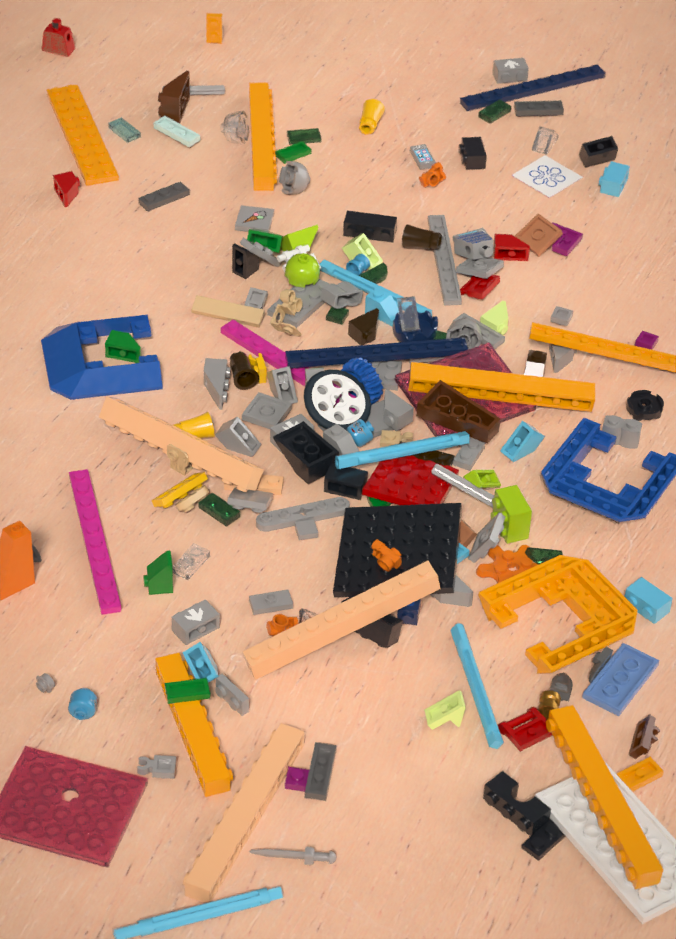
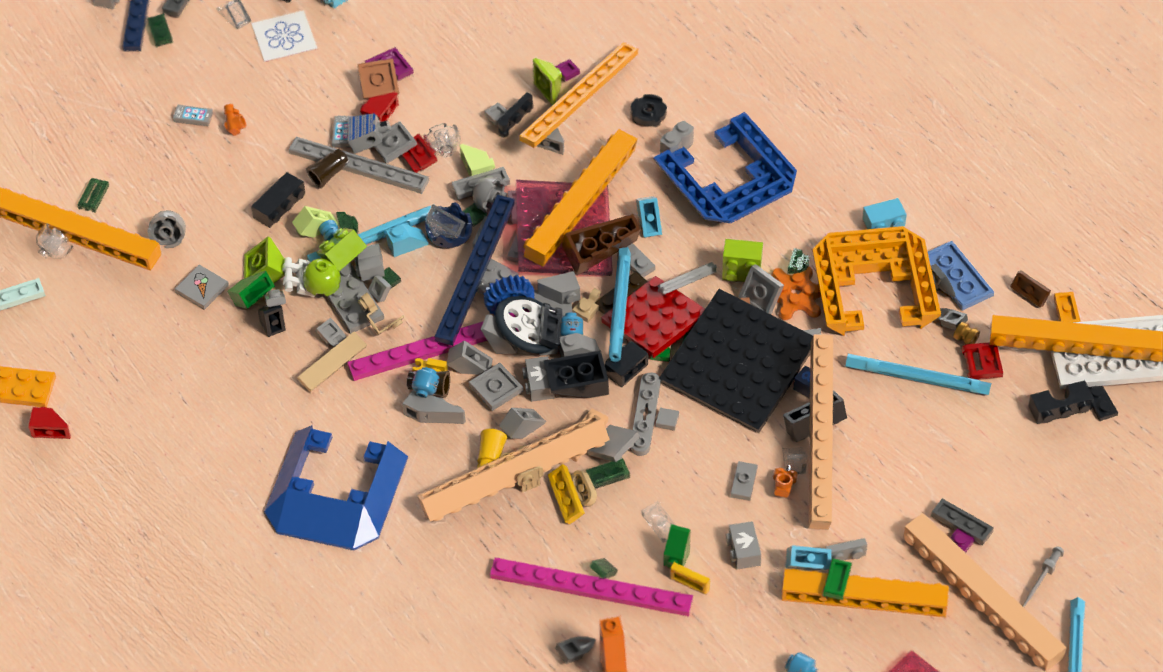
camera: 60 degrees left, 10 degrees up
green slope [105,330,141,363] -> none
light grey plate [137,755,176,779] -> none
dark grey plate [138,181,190,212] -> none
green tile [275,141,312,164] -> none
dark brown slope [348,308,379,345] -> none
yellow plant [359,99,385,135] -> none
orange plate [371,539,402,572] -> none
yellowish green slope [425,690,465,730] -> none
black brick [458,137,487,170] -> none
lime slope [463,470,501,488] -> none
slope [524,350,547,377] -> none
none -> lime brick [316,228,367,271]
none -> light grey plate [368,275,392,302]
none -> dark azure head [412,367,440,398]
none -> clear cylinder [423,123,461,157]
none -> black plate [498,92,533,138]
none -> lime slope [533,58,562,106]
none -> black plate [539,303,562,349]
none -> clear green tile [590,558,618,579]
none -> yellow tile [670,562,710,595]

